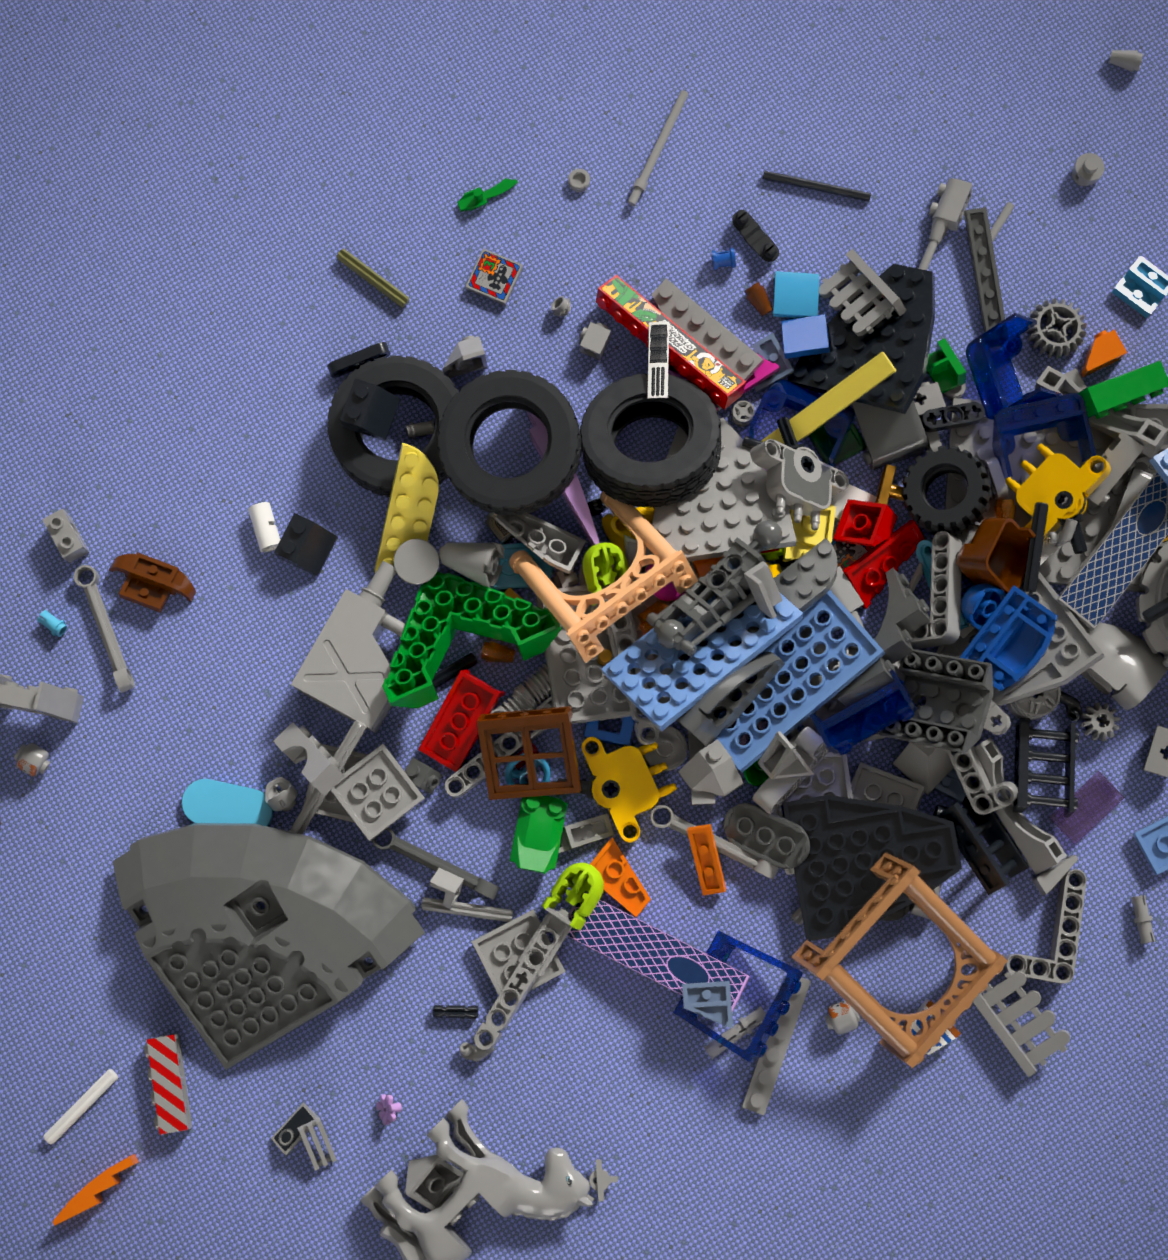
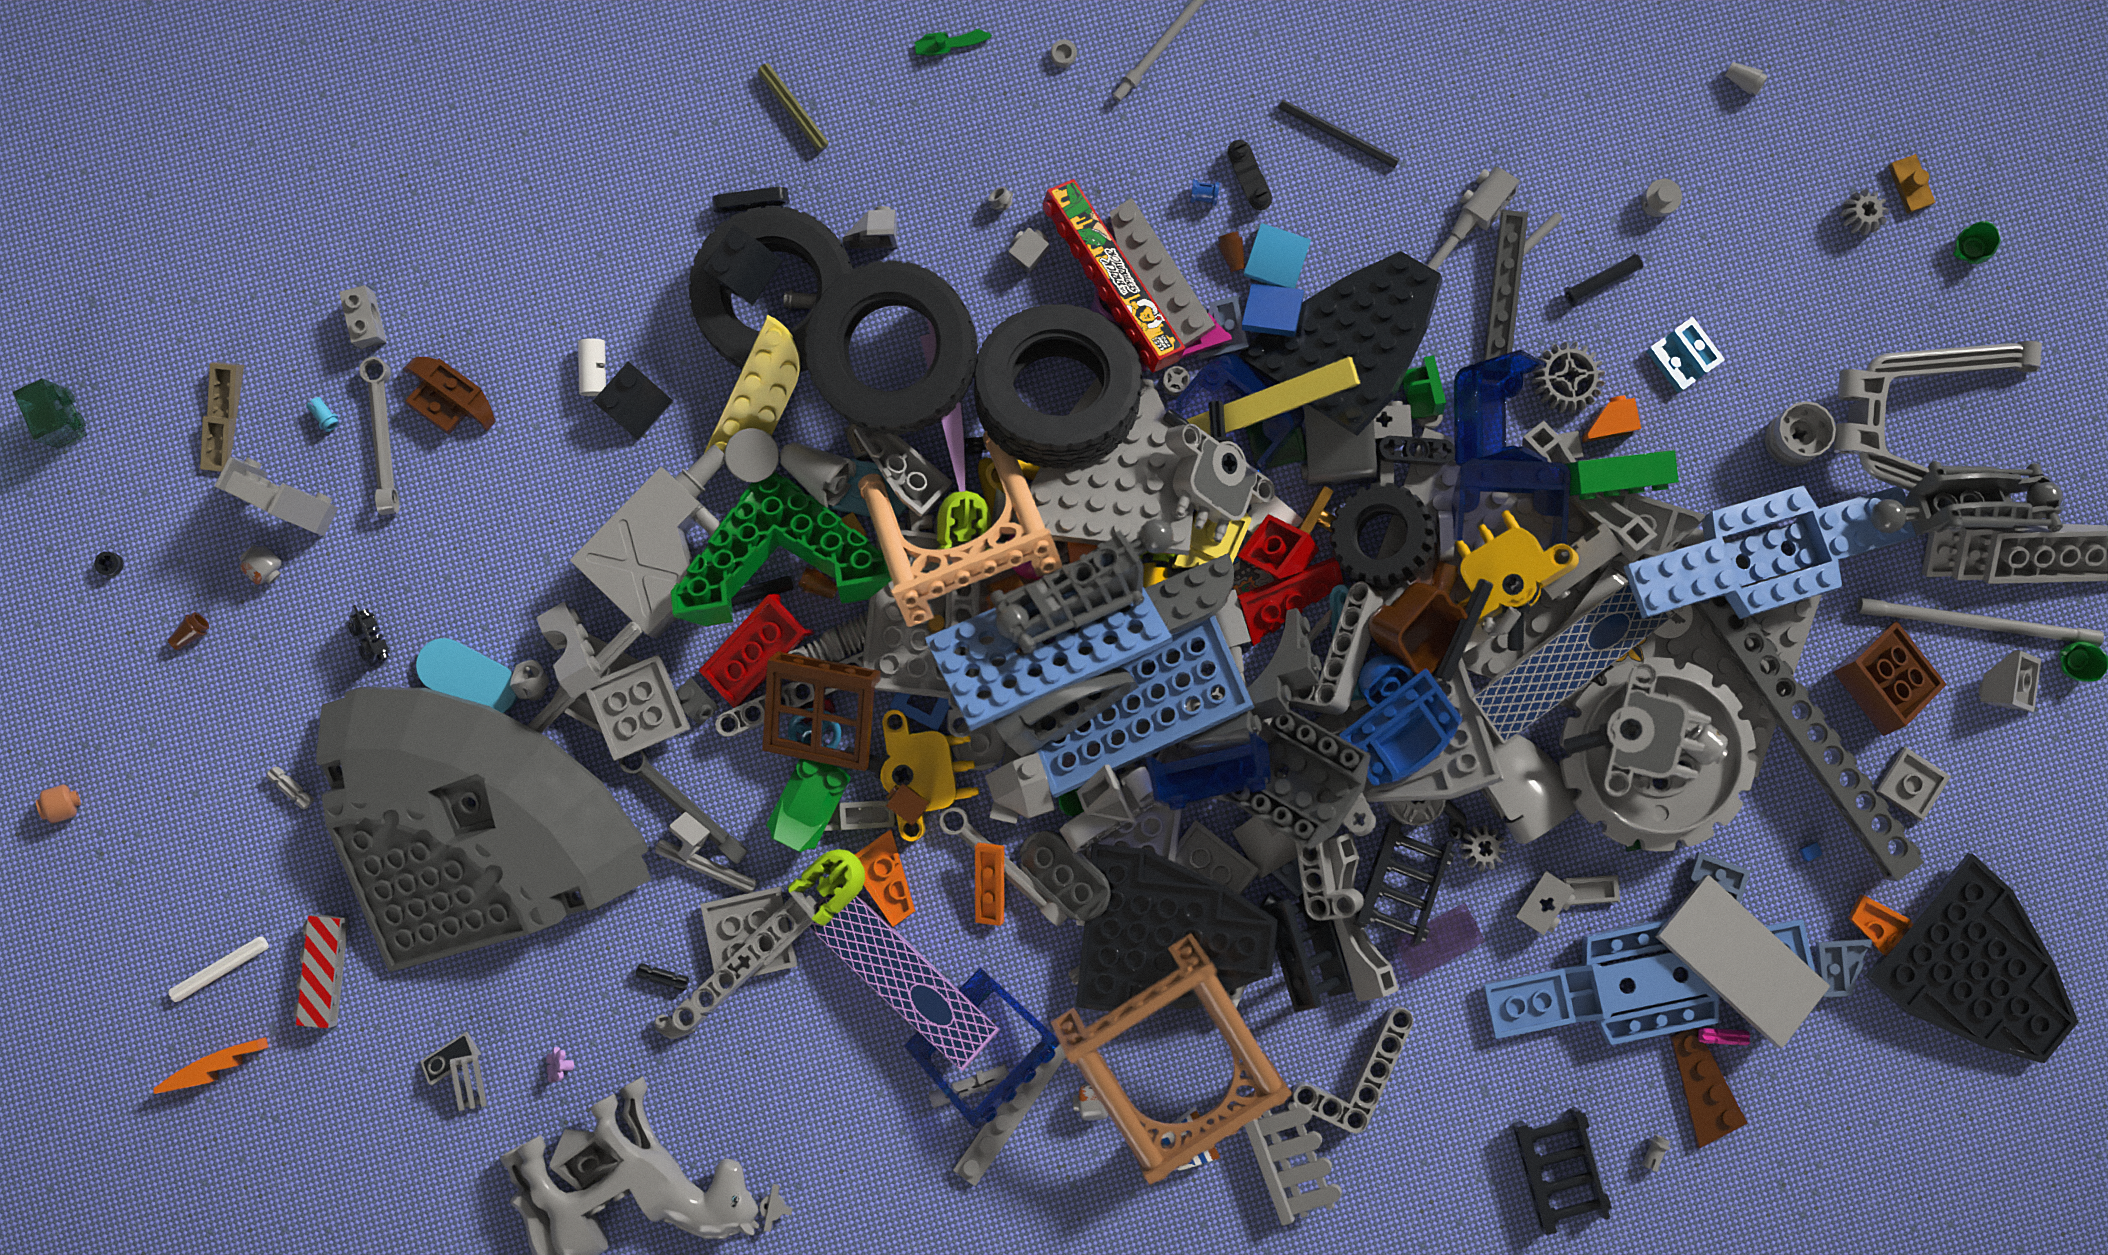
camera: 15 degrees right, 5 degrees up
tile [465,248,523,306] -> none
sticker [648,322,669,398] -> none
sand blue wing [682,981,733,1028] -> none
light grey panel [744,561,783,619] -> none
light grey fence [819,249,907,336] -> none
light grey slope [1032,855,1078,895] -> none
light grey pin [1131,895,1156,944] -> none
none -> light grey axle [266,766,314,809]
none -> black hinge [347,605,390,667]
none -> reddish brown brick [886,784,931,826]
none -> black pin [1564,253,1643,307]

